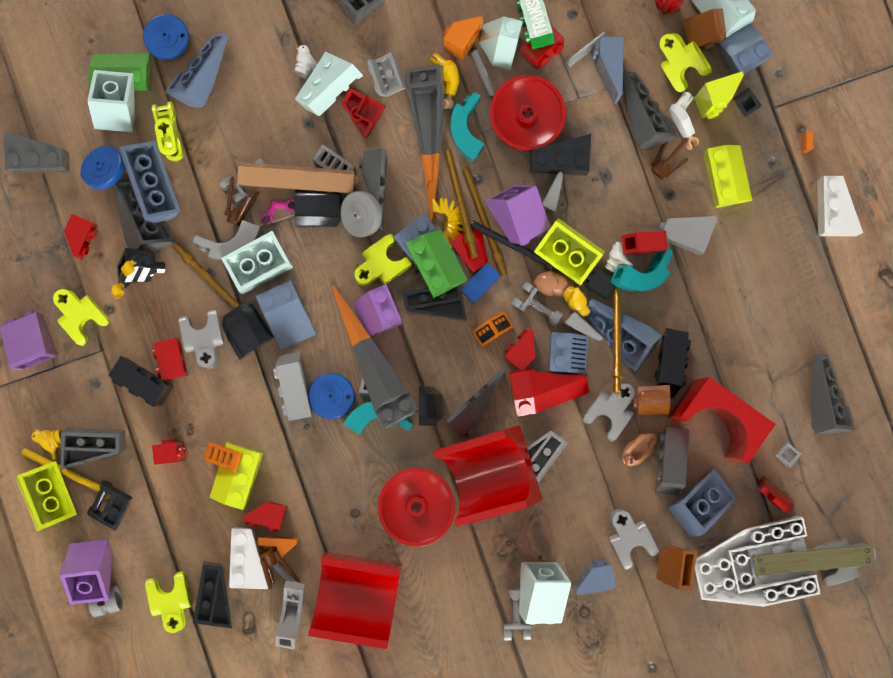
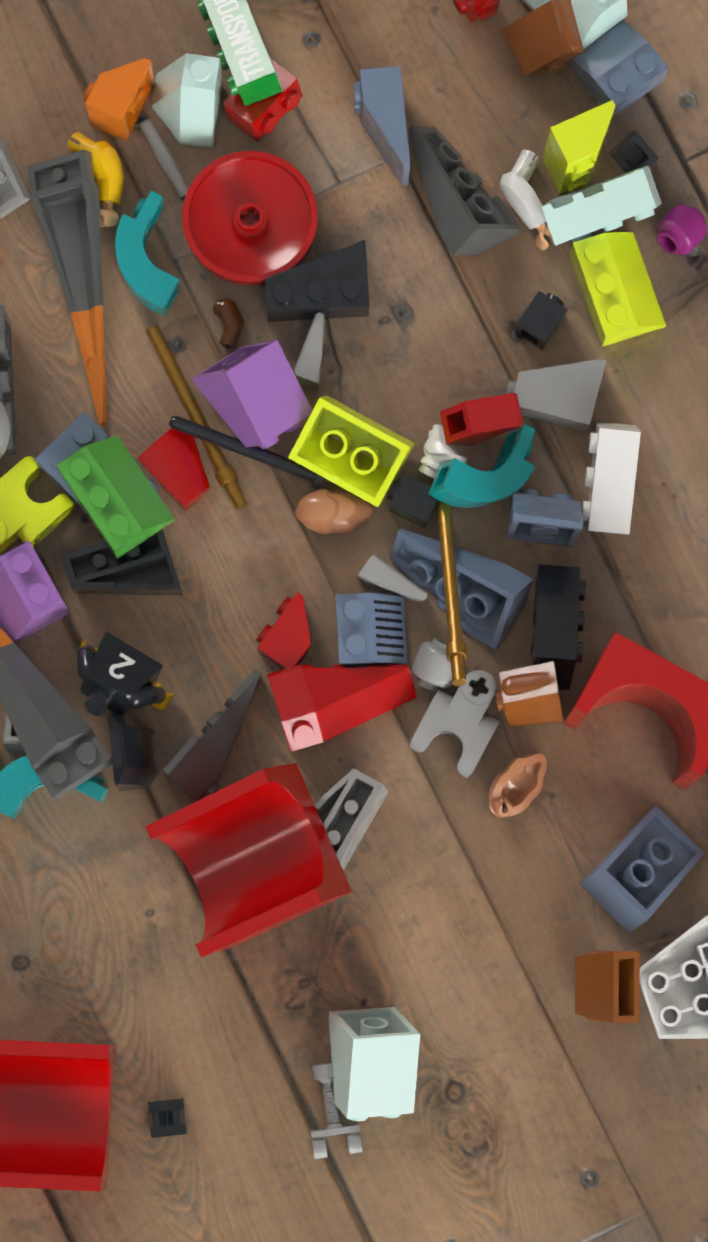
camera: 10 degrees left, 5 degrees down
red dish [378,468,455,546] -> none
yellow hair [432,198,464,248] -> none
pearl gold bar [444,149,478,258] -> none
blue tile [461,263,501,304] -> none
slope [472,311,514,347] -> none
light grey bar [511,282,563,326] -> none
yellow animal [563,286,590,317] -> none
light grey piece [565,31,608,68] -> none
sand blue slope [573,558,616,595] -> none
light grey piece [608,509,659,570] -> none
reddish brown plant [651,138,688,179] -> none
dark grey wedge [655,426,689,496] -> none
neon yellow piece [660,33,712,93] -> none
none -> black torso [76,632,174,716]
none -> black tile [148,1098,187,1138]
none -> reddish brown arm [213,298,244,349]
none -> light grey head [411,638,452,692]
none -> sand blue slope [506,489,583,548]
none -> black brick [514,291,568,351]
none -> light aqua wedge [541,165,662,245]
none -> white wedge [582,421,641,535]
none -> magenta head [656,205,707,255]

